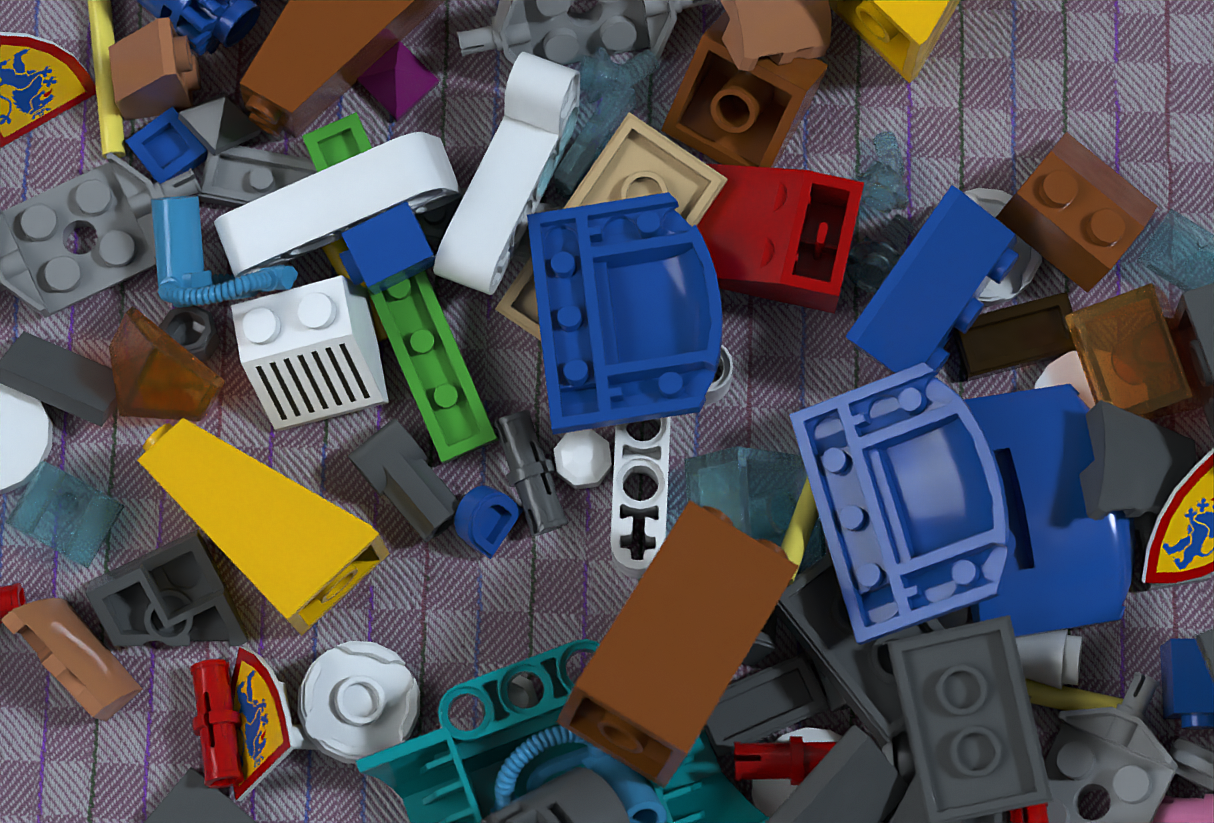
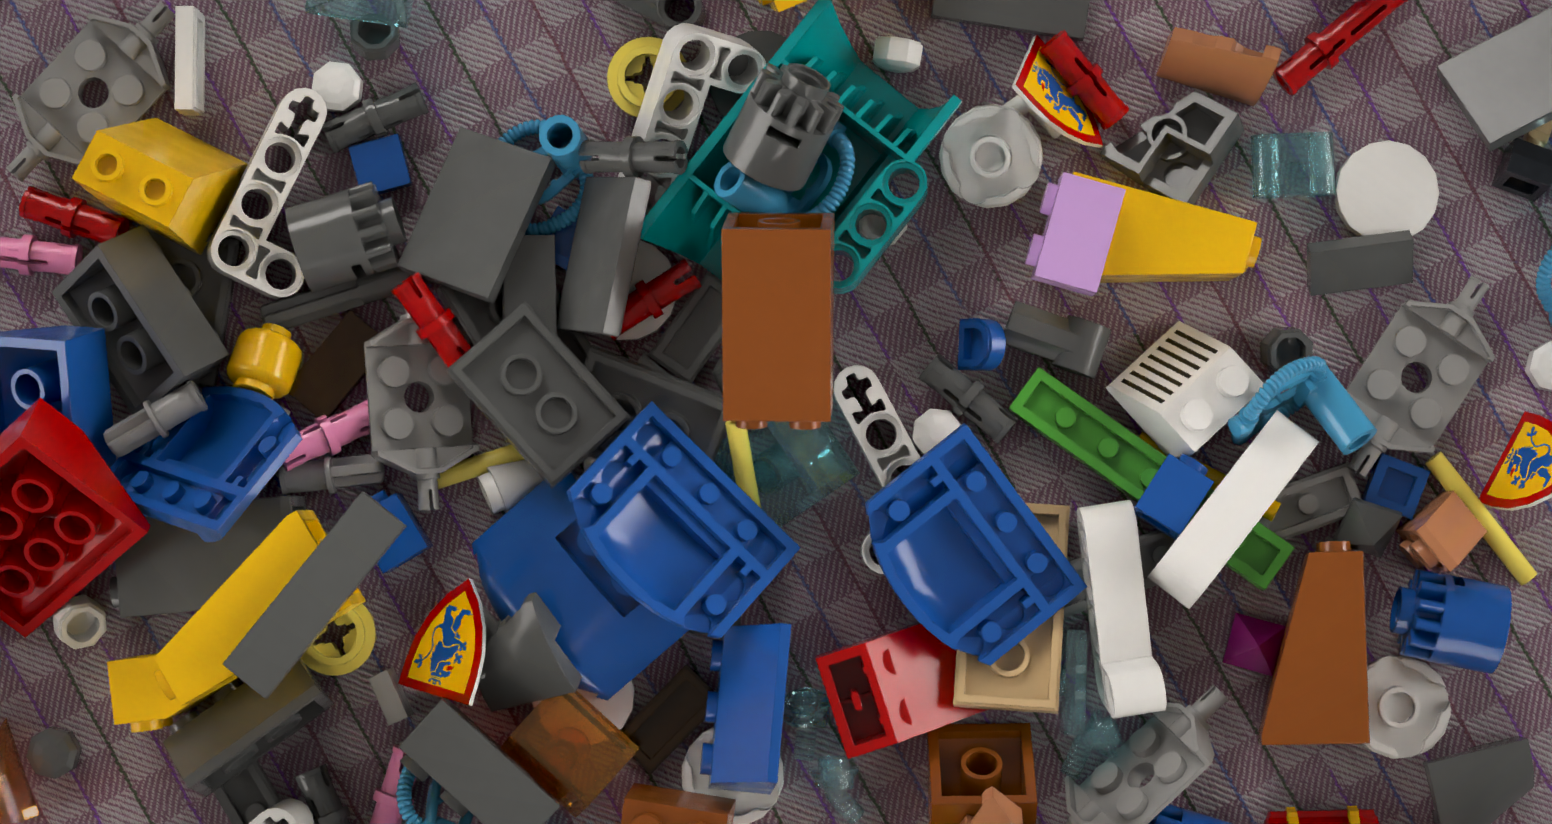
camera: 150 degrees right, 10 degrees up
clear orange slope [109,306,225,421] -> none
none -> lavender brick [1025,172,1126,297]

